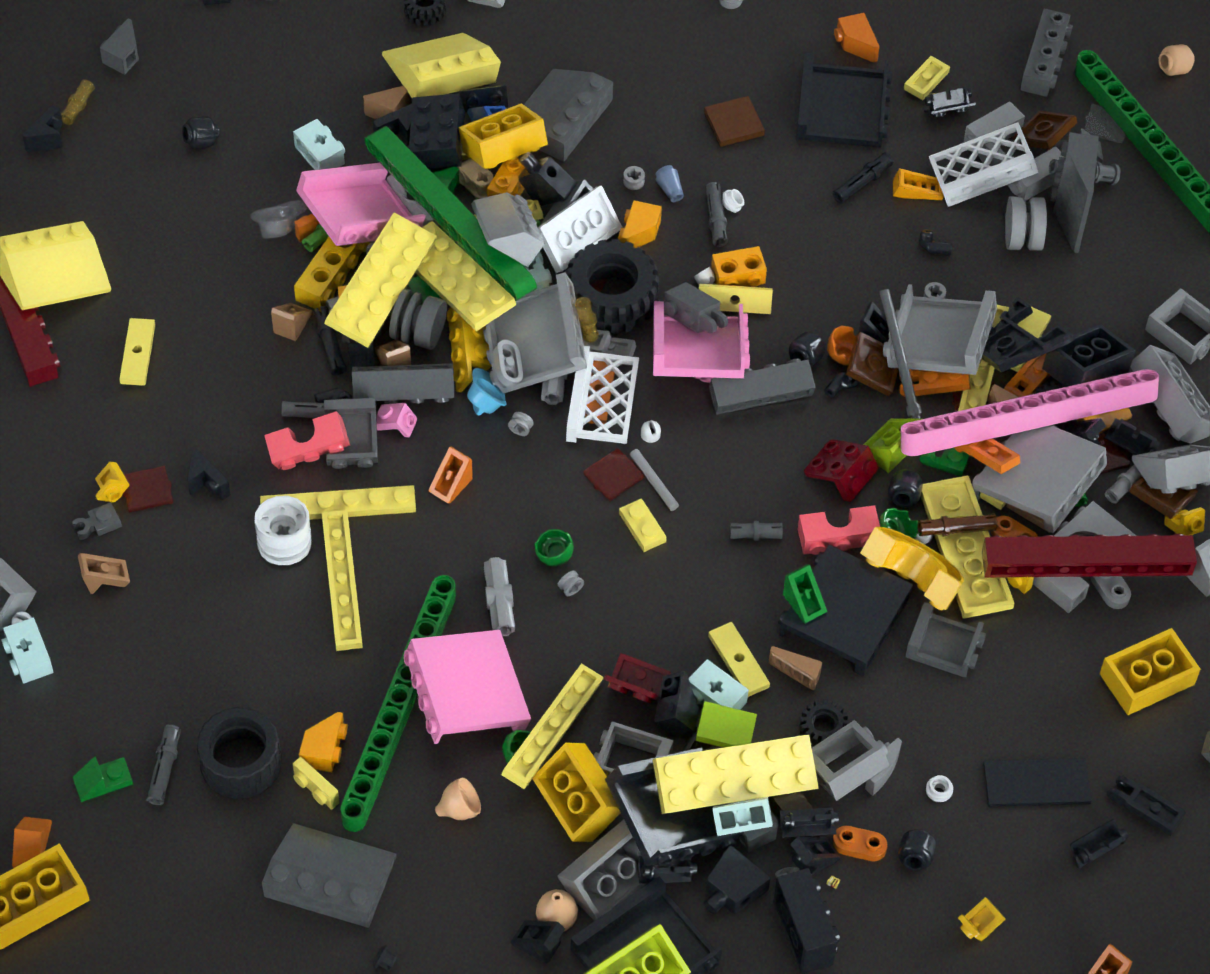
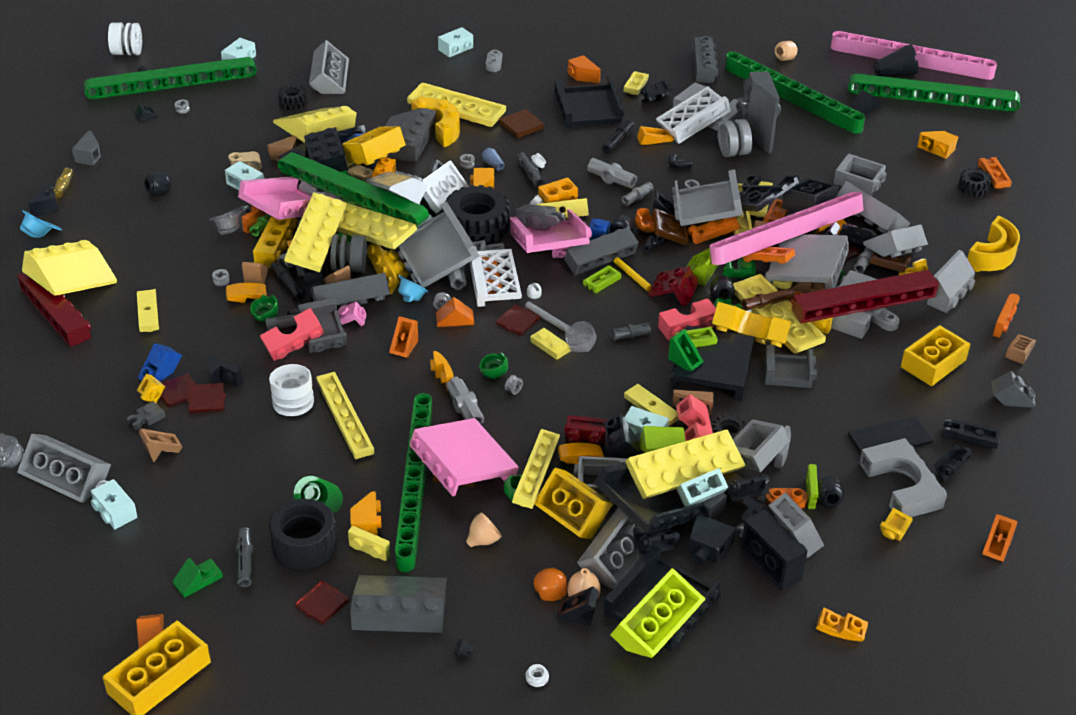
camera: 15 degrees left, 15 degrees down
light yellow plate [260,485,416,520] -> none
light grey plate [493,340,523,388] -> none
black torso [518,152,577,206] -> none
clear yellow pin [575,297,599,342] -> none
dark grey bar [880,289,923,419] -> none
white plate [926,775,953,802] -> none
reddish brown tile [1012,110,1078,150] -> none
none -> medium azure piece [20,210,62,238]
none -> blue slope [137,343,182,381]
none -> clear red piece [187,383,226,413]
none -> light grey bush [212,269,230,286]
none -> light orange slope [226,283,267,303]
none -> tan piece [228,151,262,171]
none -> green hair [250,295,279,322]
none -> green piece [293,475,343,514]
none -> clear red piece [295,580,349,625]
none -> light yellow plate [407,82,506,127]
none -> yellow brick [411,96,460,147]
none -> light orange slope [430,351,454,391]
none -> orange slope [436,297,474,327]
none -> orange hair [533,568,568,601]
none -> light orange slope [558,443,604,464]
none -> clear piece [565,321,597,353]
none -> lime tile [583,265,621,294]
none -> light grey piece [587,158,637,189]
none -> blue slope [589,218,611,240]
none -> yellow bar [613,257,652,291]
none -> light grey pin [622,182,654,206]
none -> lime tile [675,327,718,347]
none -> coral arch [676,394,713,441]
none -> light grey window [769,492,824,558]
none -> lime tile [806,464,818,509]
none -> light grey arch [859,438,947,517]

